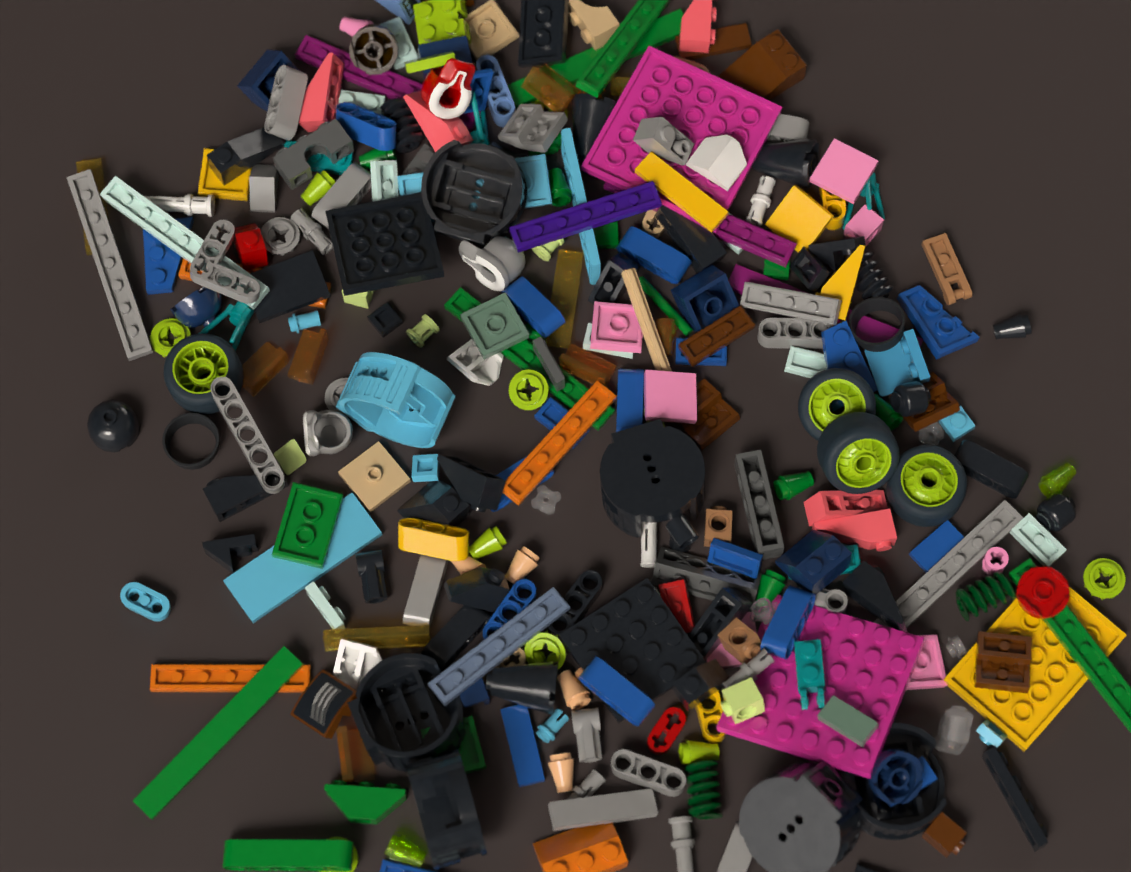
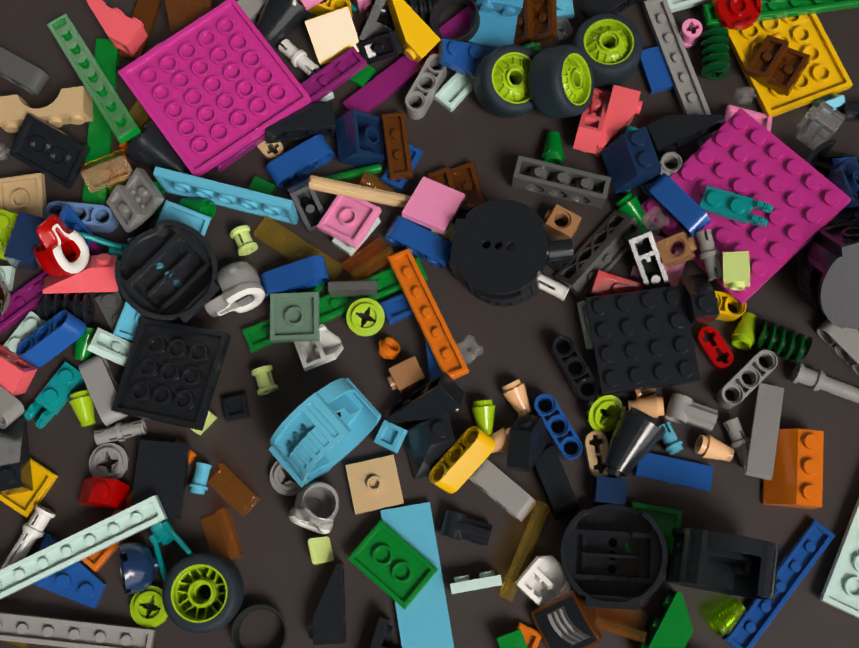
camera: 60 degrees left, 5 degrees up
light grey beam [190,220,260,304] -> none
light grey beam [211,377,285,494] -> none
light grey slope [249,164,279,213] -> none
dark grey arch [273,118,354,190] -> none
lime tile [404,51,456,73] -> none
sand blue tile [428,587,570,706] -> none
dark purple tile [509,181,662,253] -> none
blue beam [578,657,655,727] -> none
light grey slope [633,117,694,165] -> none
yellow tile [635,152,729,233] -> none
white slope [686,135,747,191] -> none
blue tile [707,538,763,579] -> none
light grey tile [740,282,842,325] -> none
sand green tile [817,695,878,747] -> none
black head [890,381,931,417] -> none
none -> orange plate [378,337,401,360]
none -> medium nougat brick [387,356,426,395]

